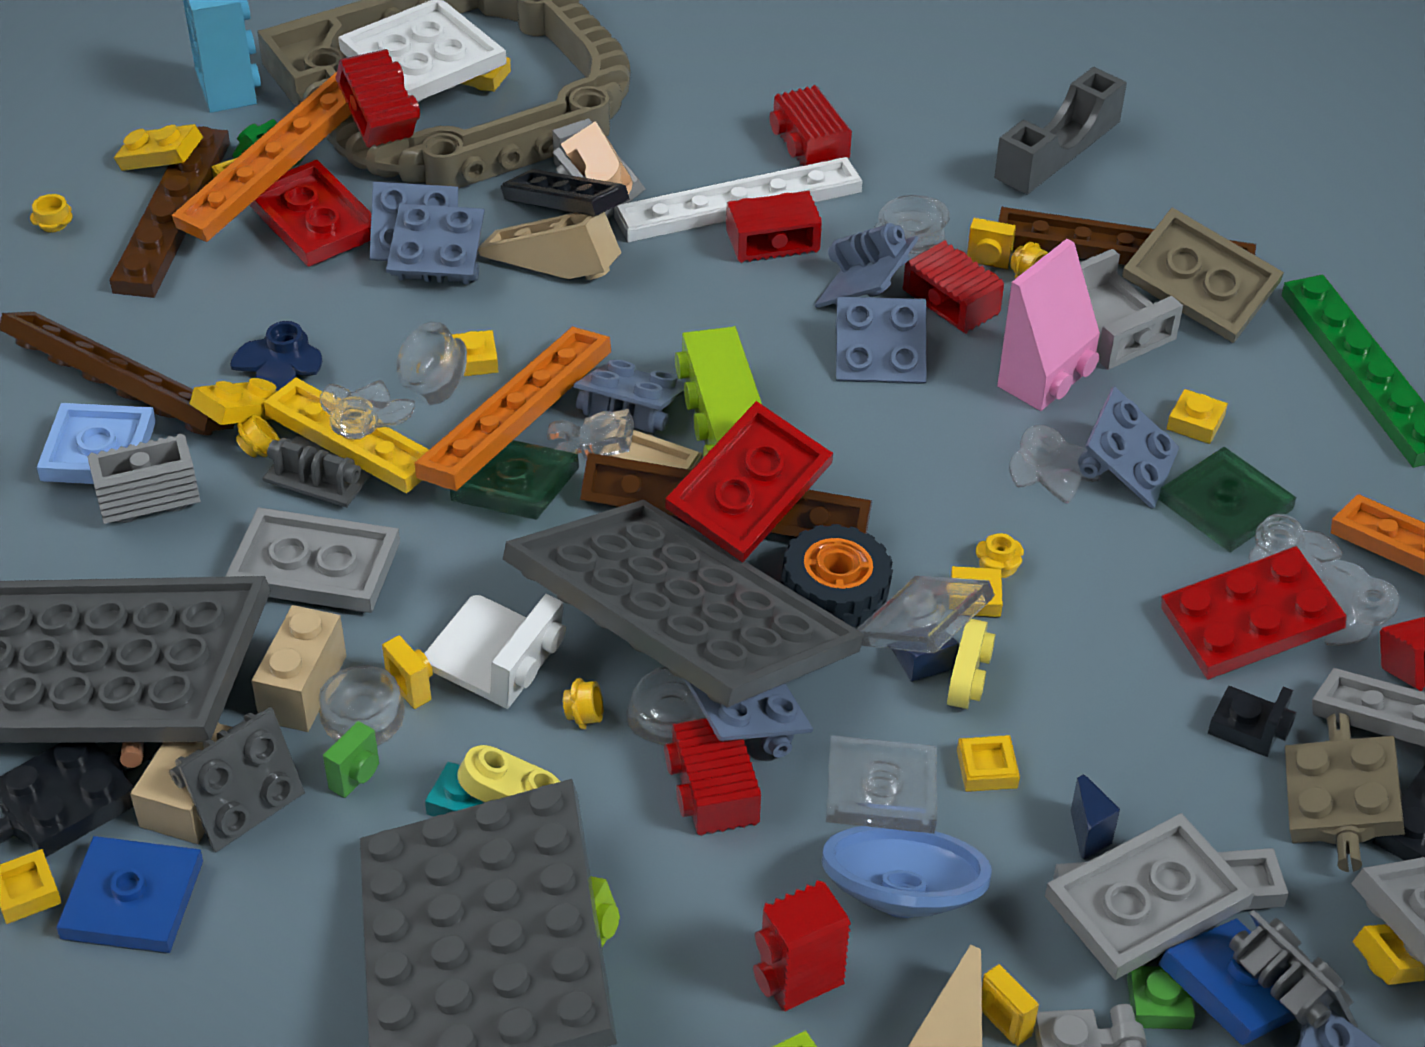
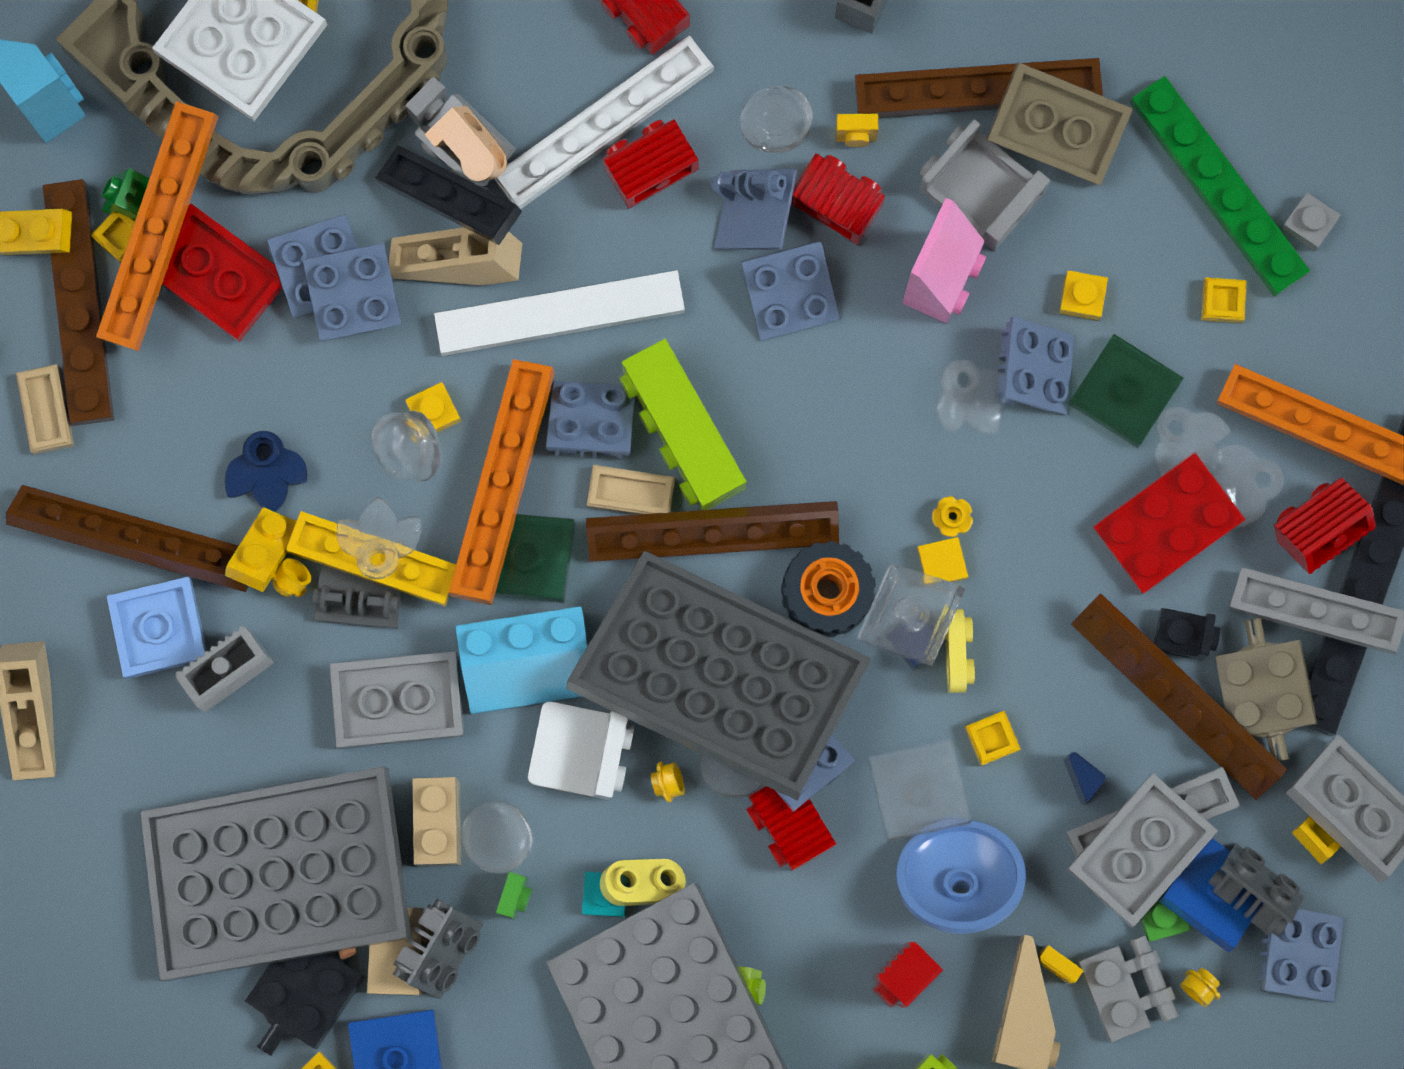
camera: 15 degrees left, 35 degrees up
red brick [335,49,420,148] -> none
yellow plate [382,635,433,709] -> none
clear plate [546,409,635,460] -> none
red plate [665,401,833,563] -> none
yellow plate [1010,242,1048,279] -> none
none -> tan tile [16,364,74,455]
none -> white tile [434,270,685,356]
none -> medium azure slope [455,606,588,715]
none -> reddish brown plate [1071,593,1287,800]
none -> yellow tile [1201,277,1246,323]

